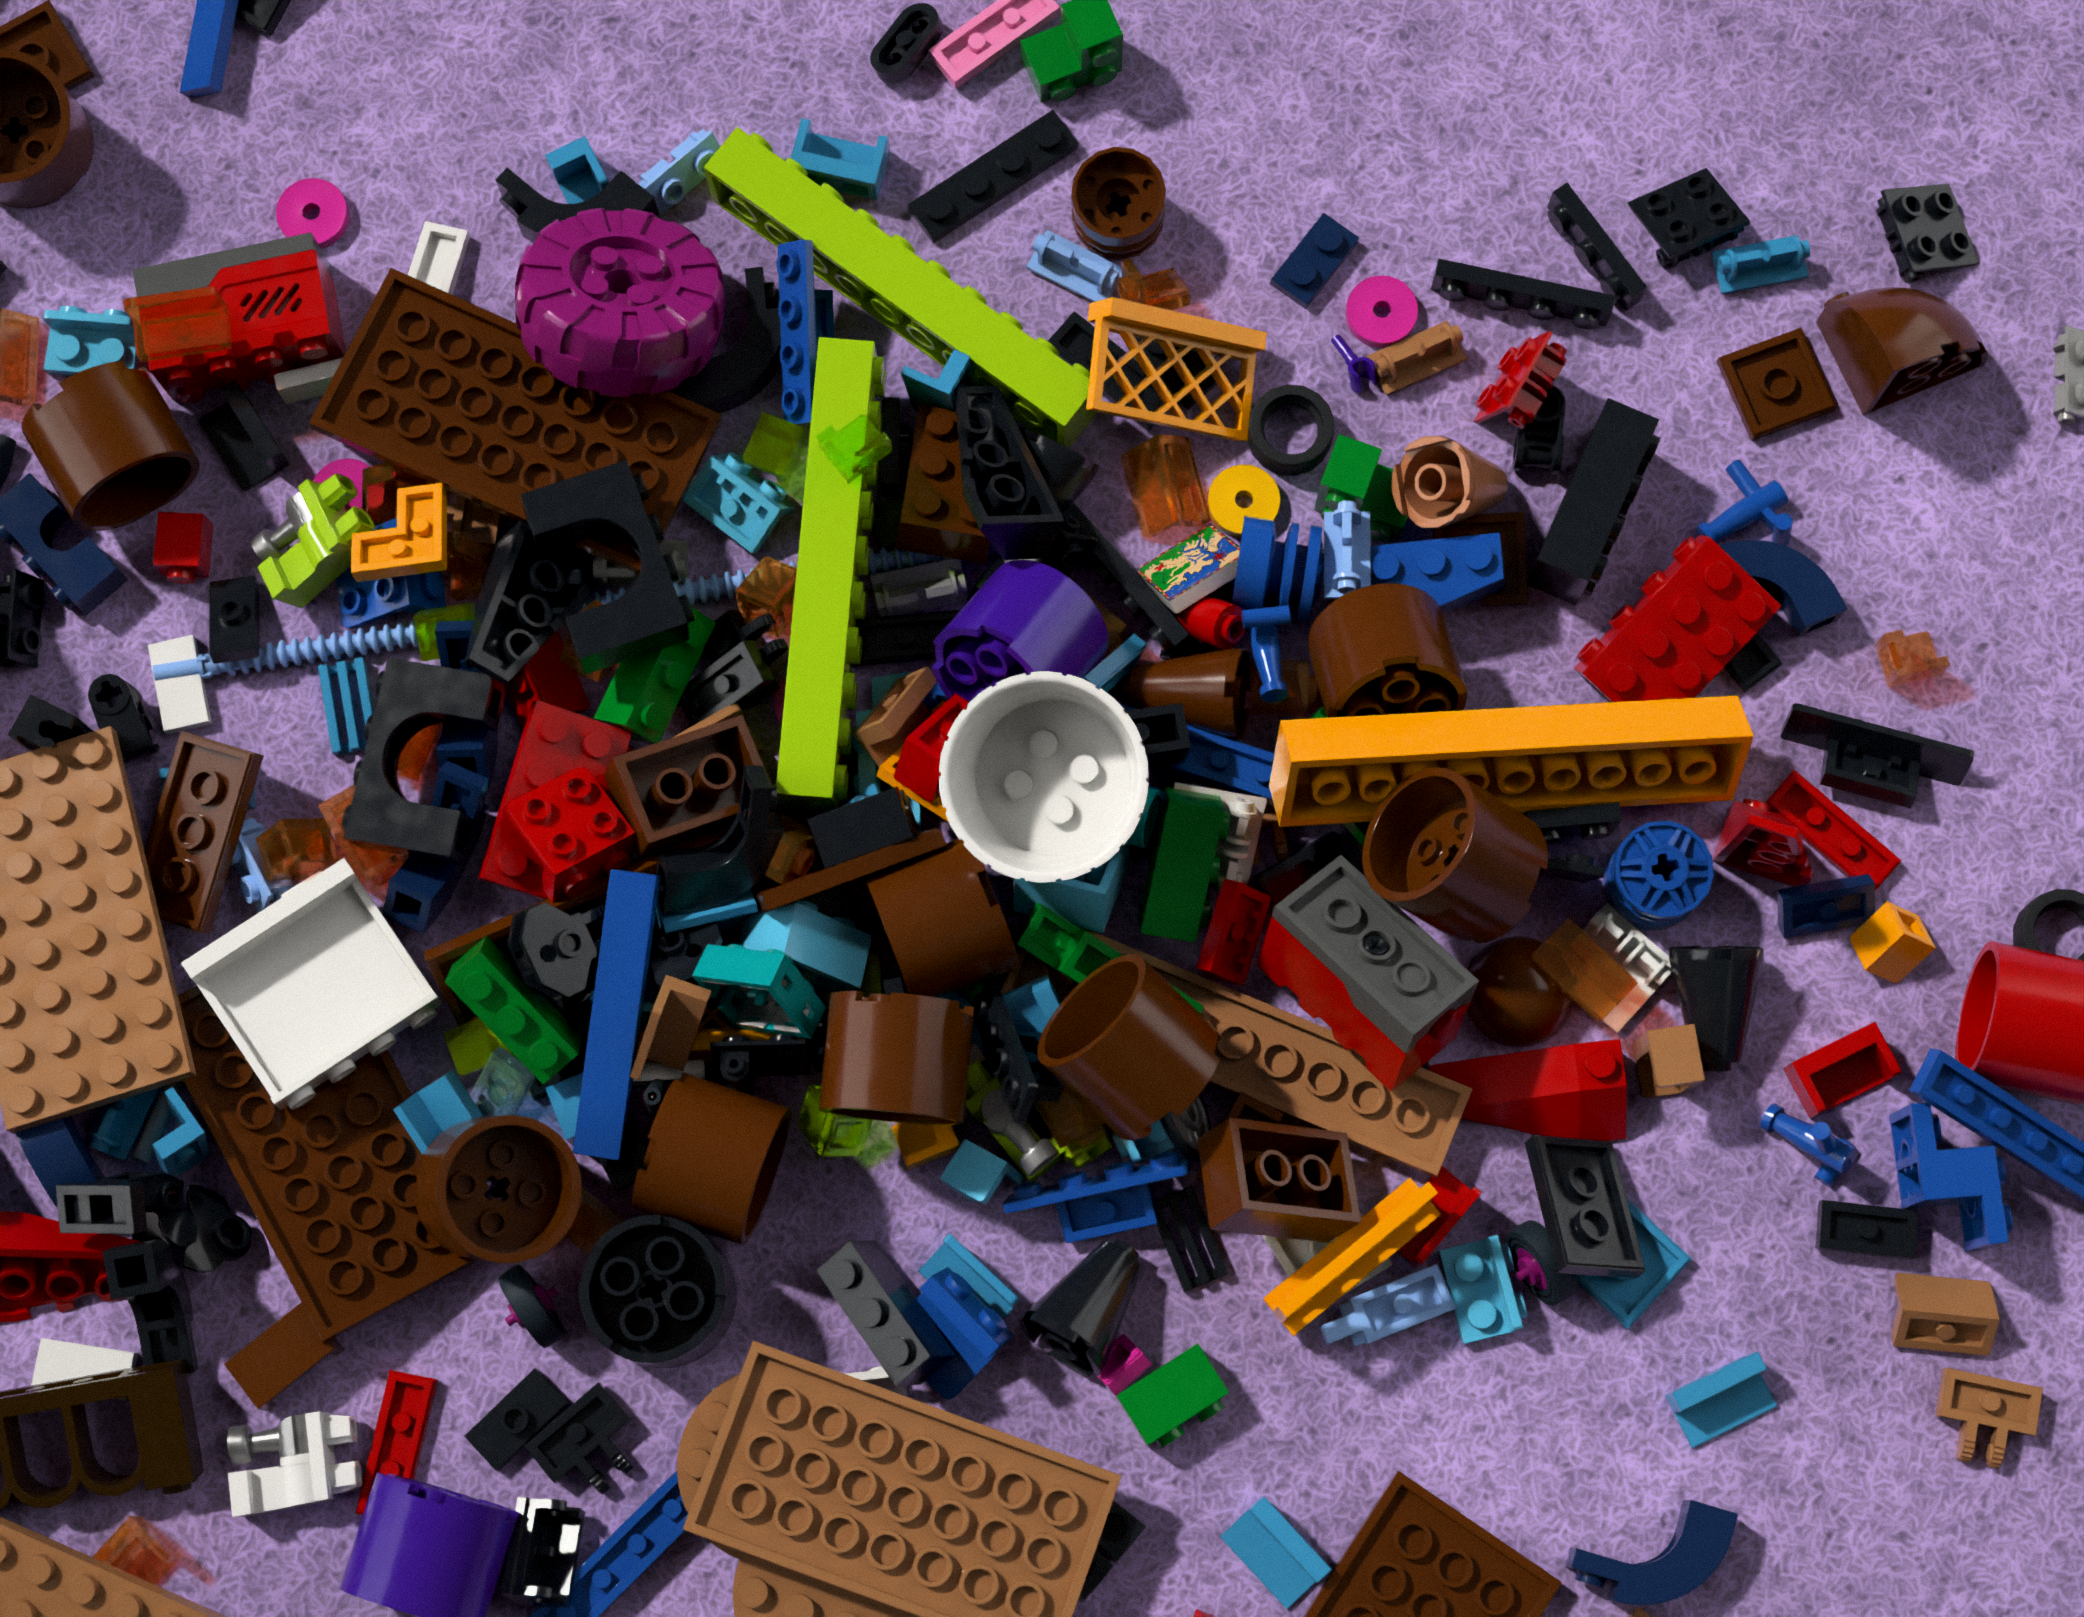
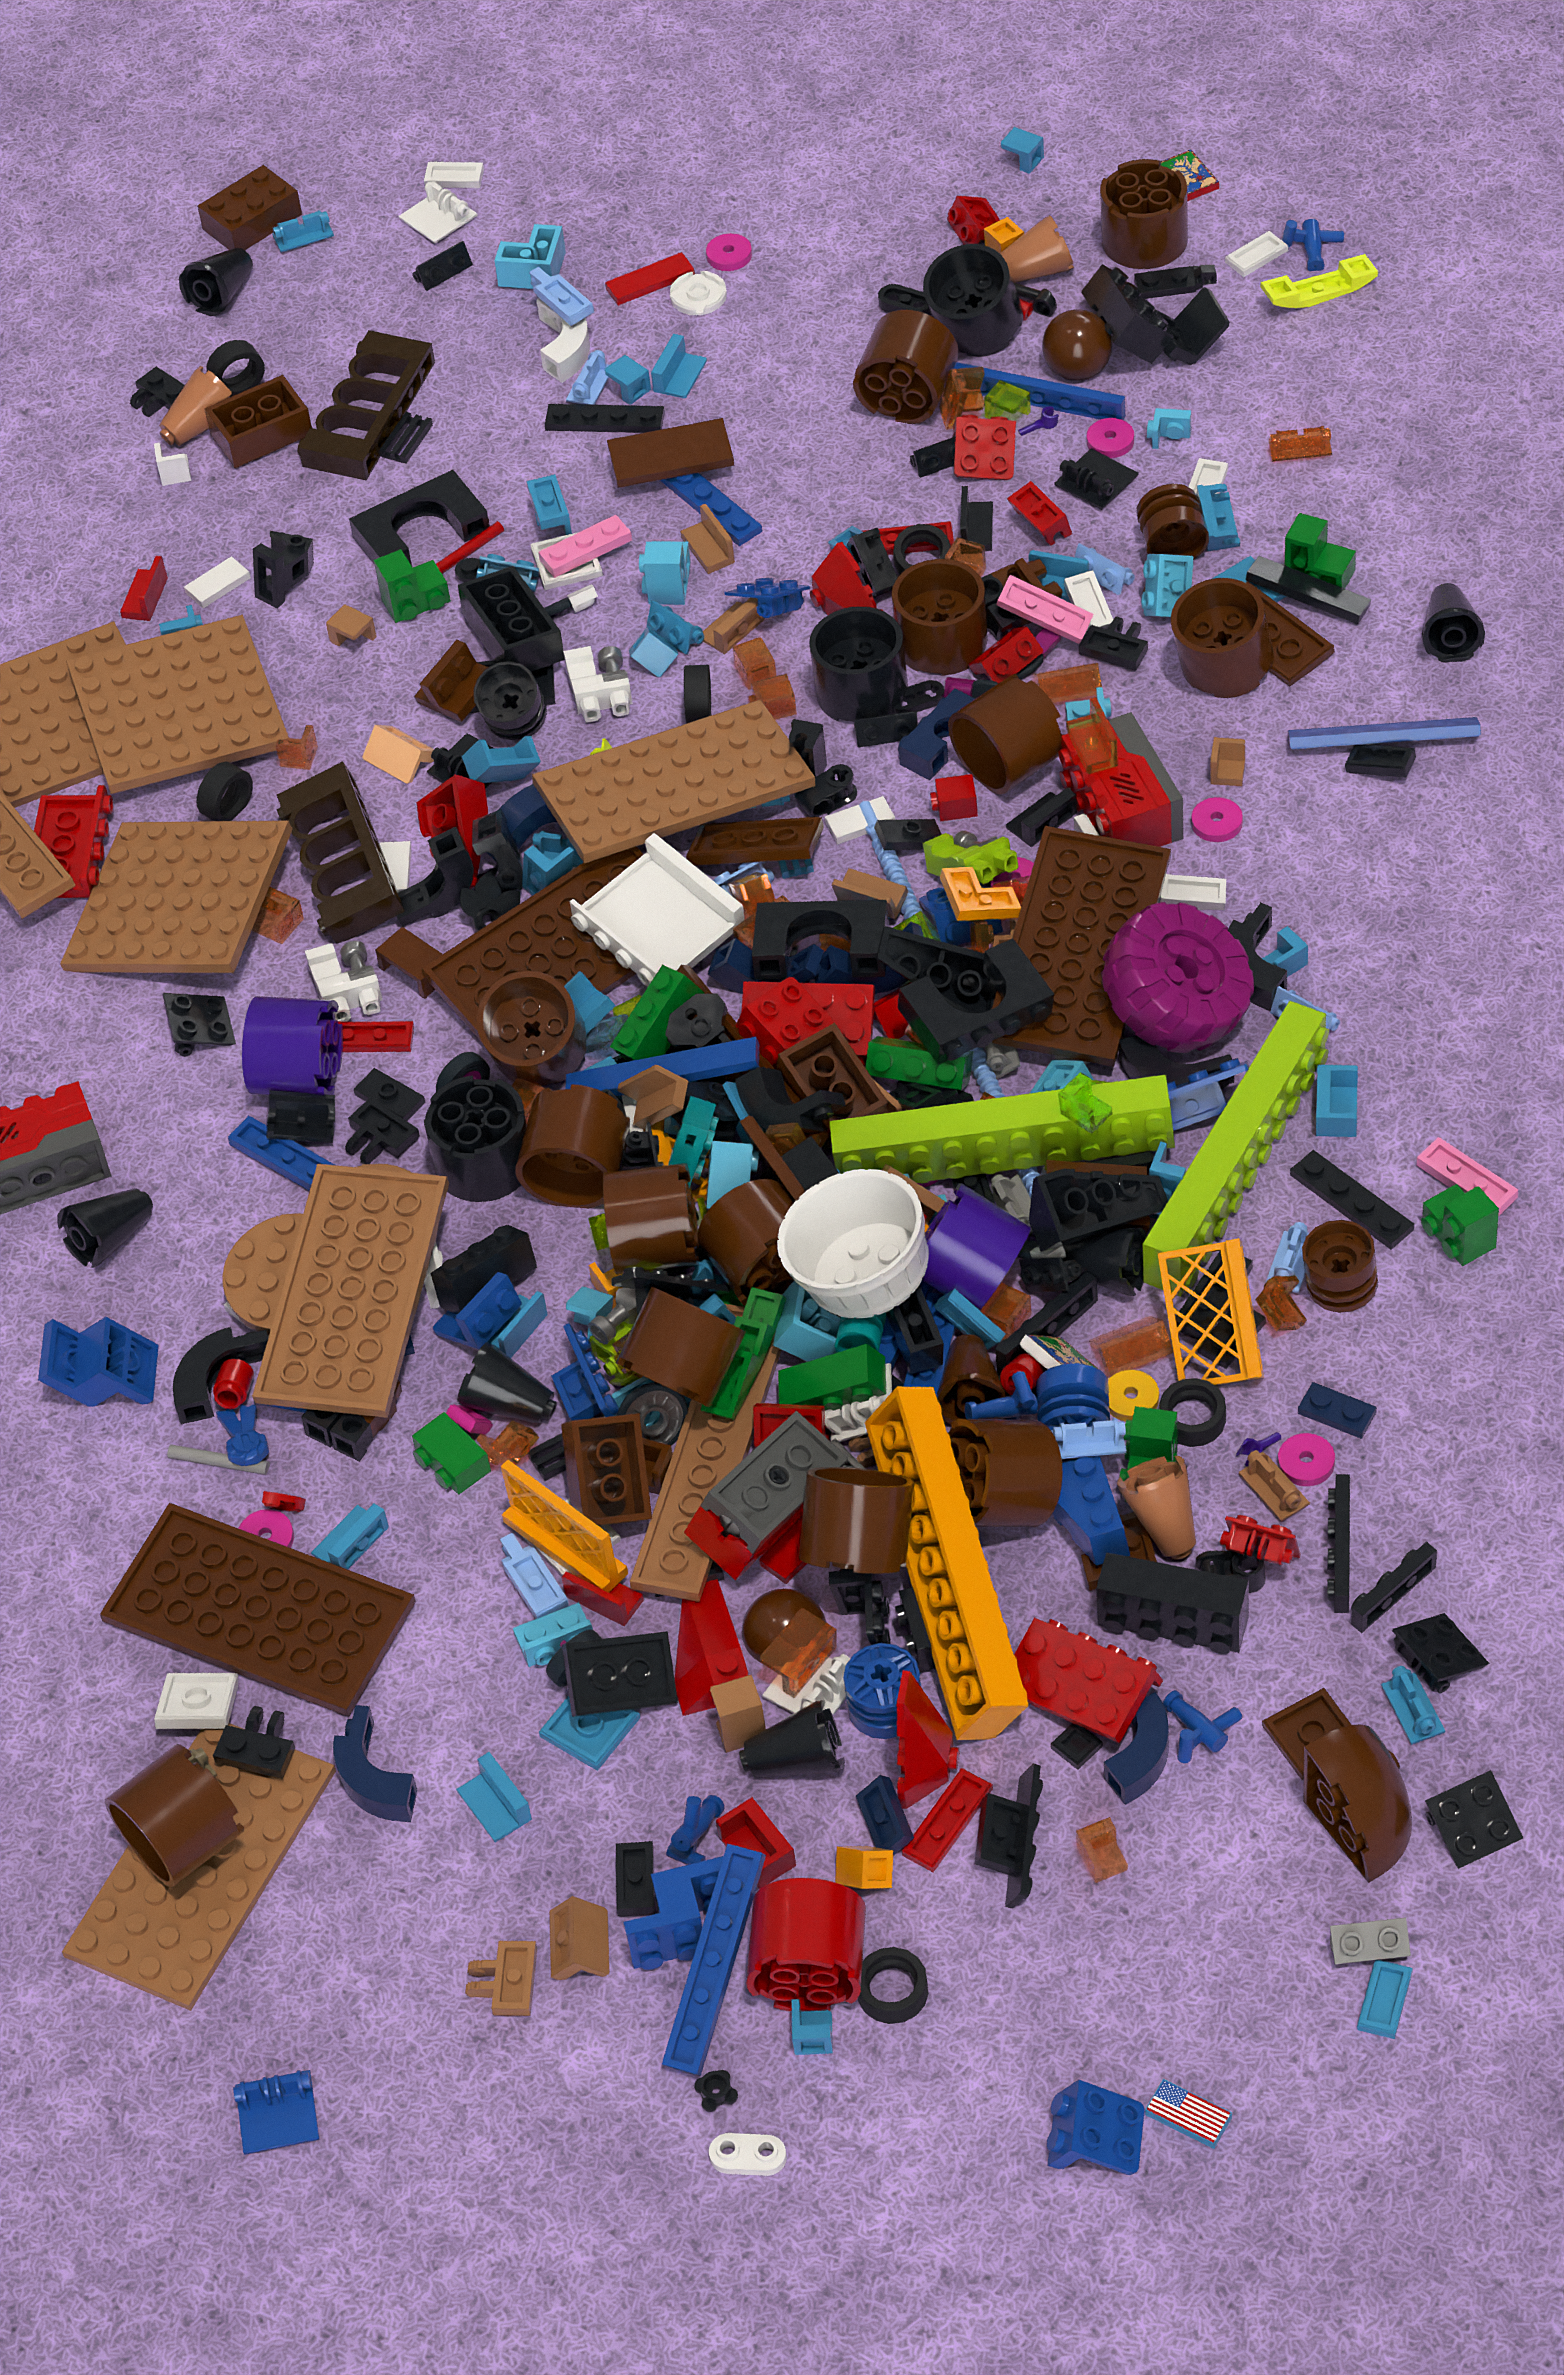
camera: 85 degrees right, 25 degrees down
black plate [870,3,943,83] -> none
none -> clear orange bracket [476,1420,540,1465]
none -> medium nougat panel [831,868,908,920]
none -> medium nougat panel [1211,737,1245,786]

